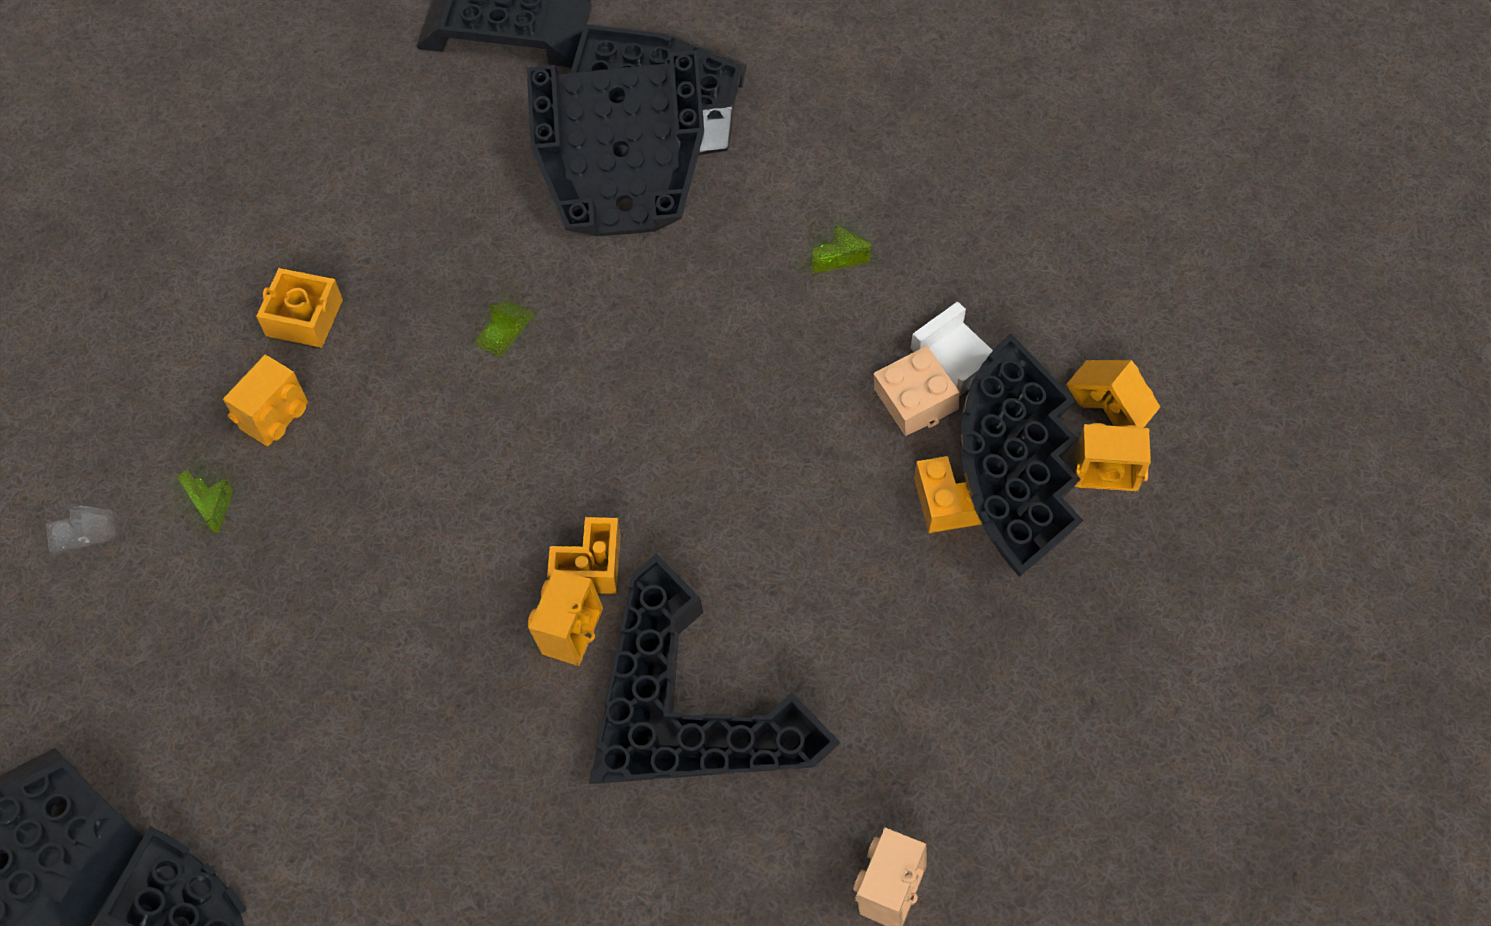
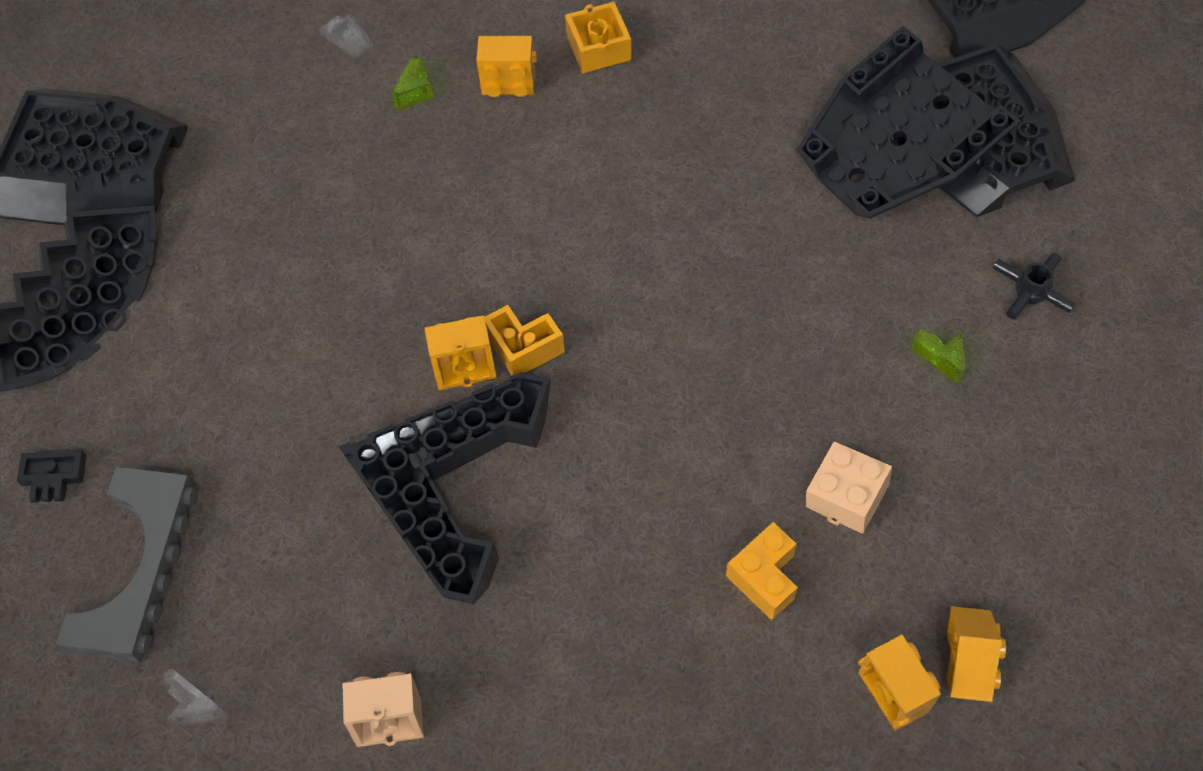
camera: 60 degrees right, 0 degrees up
clear neon green slope [475,301,535,358] -> none
white panel [911,301,993,396] -> none
black brick [960,333,1084,577] -> none
none -> black bar [993,253,1076,319]

